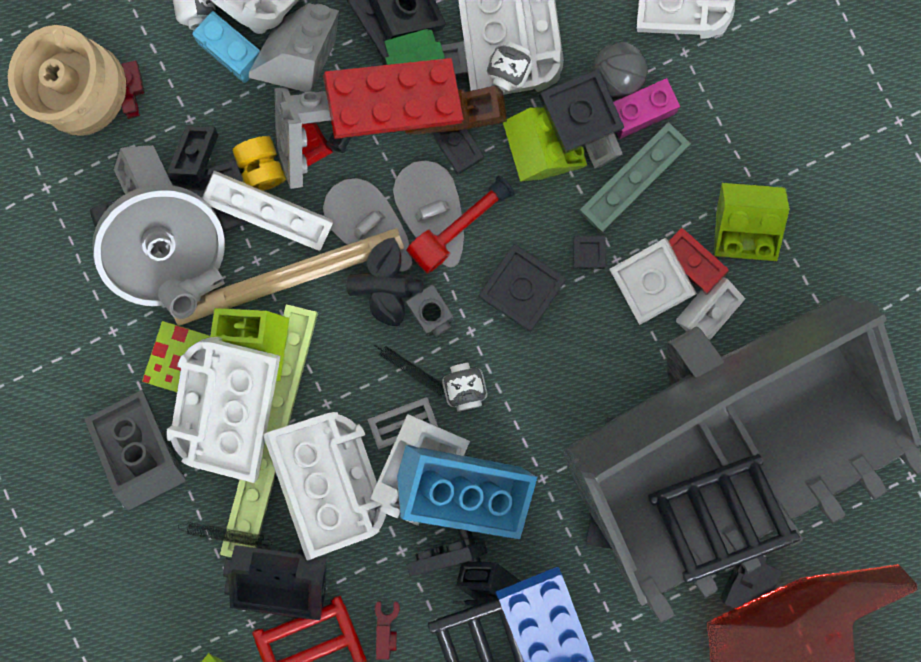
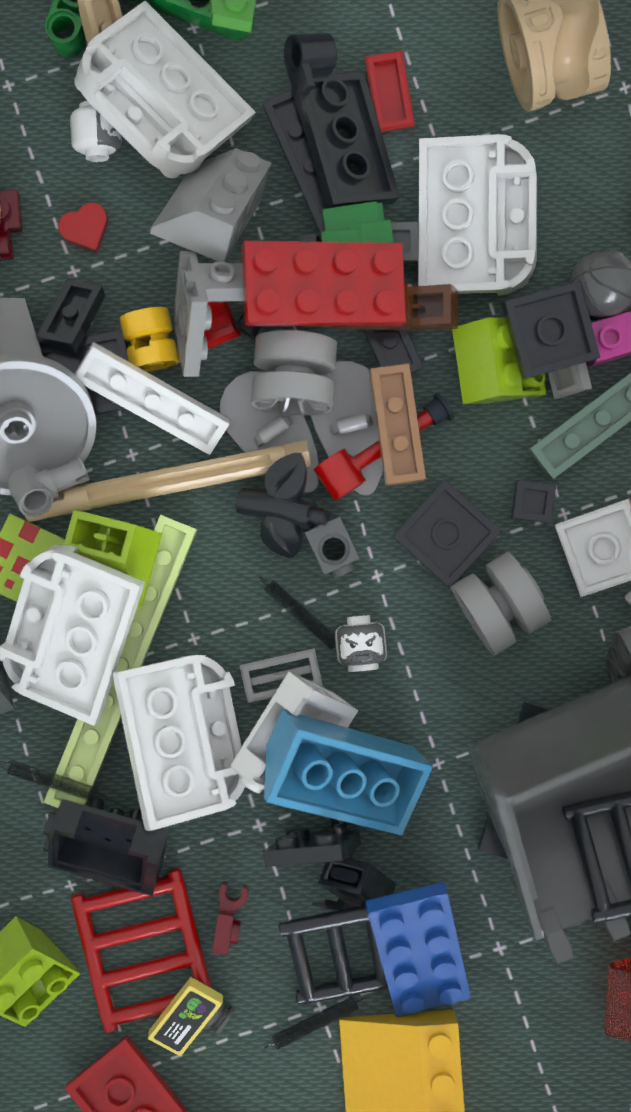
camera: 10 degrees right, 5 degrees up
medium azure brick [192,11,260,83] -> none
head [487,42,533,92] -> none
none -> red tile [58,203,108,253]
none -> light grey wheel [251,330,337,415]
none -> medium nougat plate [369,364,426,486]
none -> light grey wheel [450,551,551,656]

